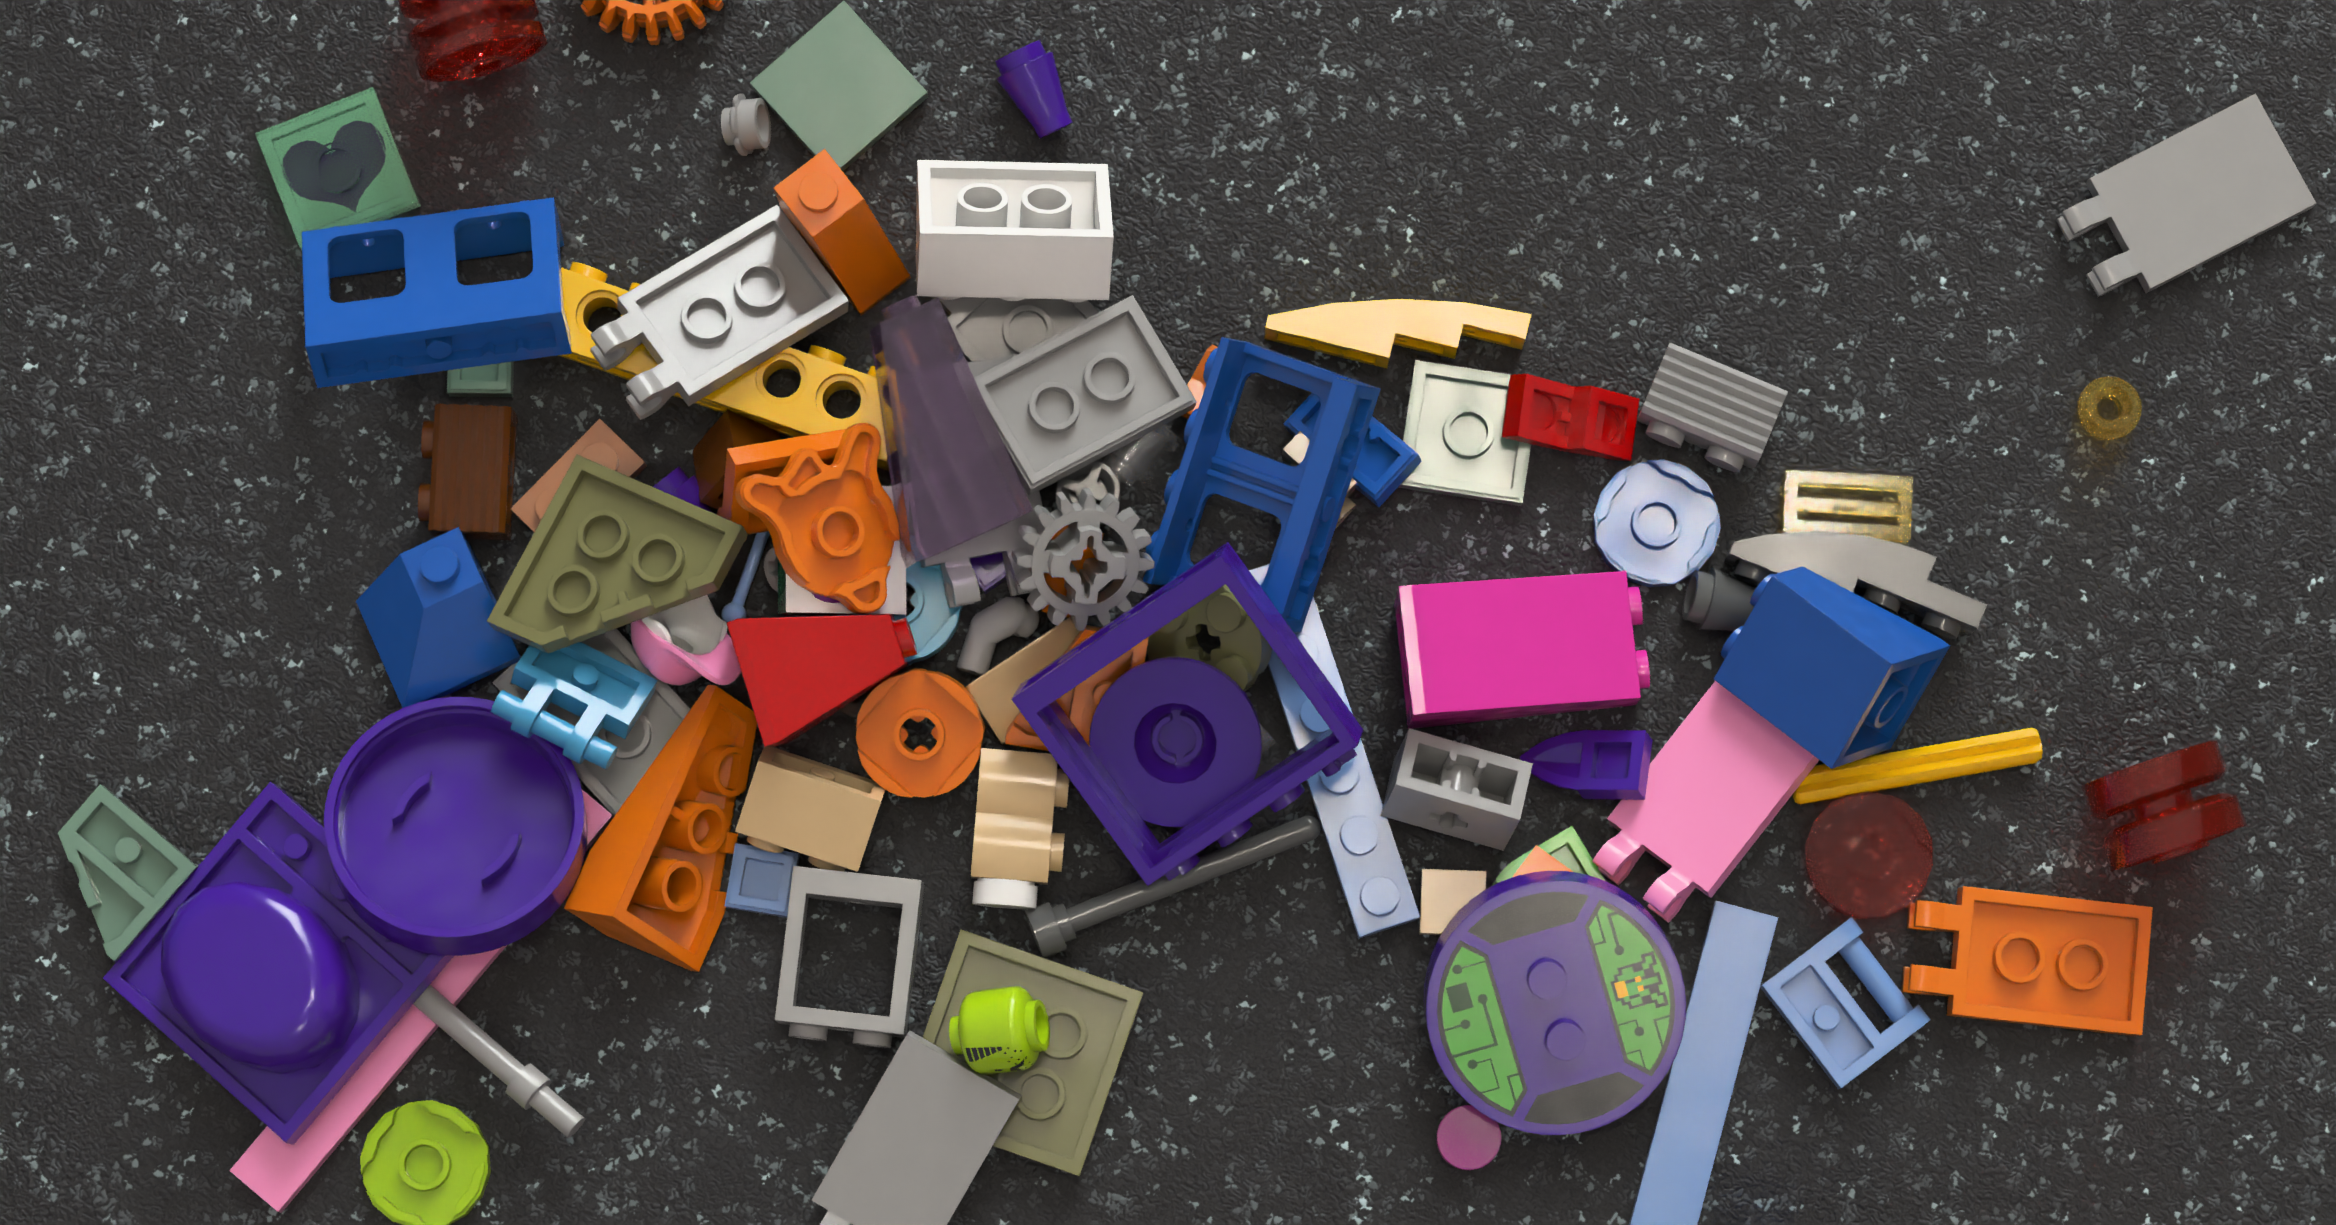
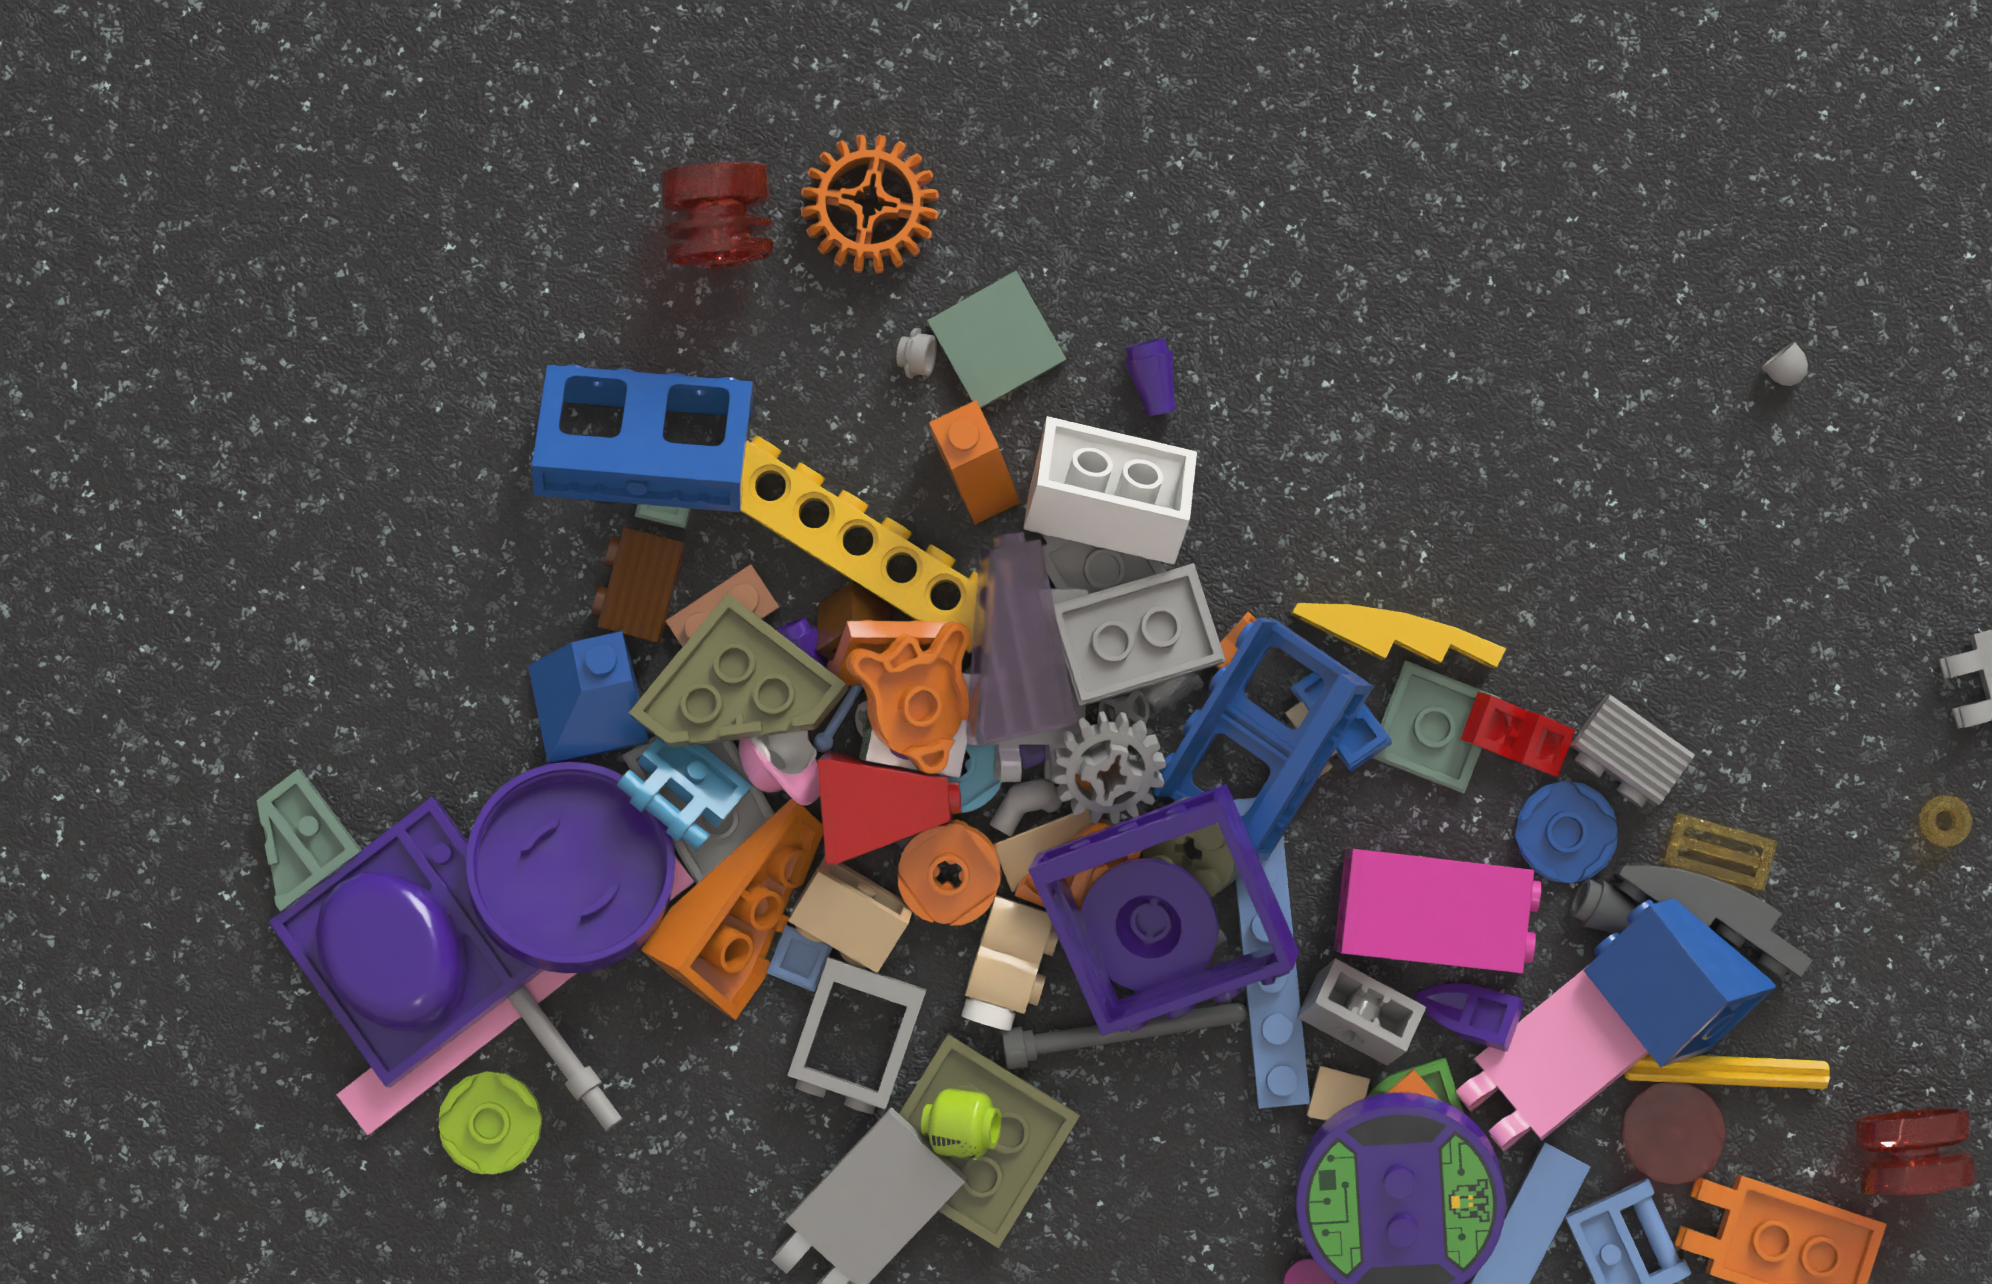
camera: 10 degrees right, 5 degrees up
clear green tile [255,87,421,250] -> none
tile [590,205,849,420] -> none

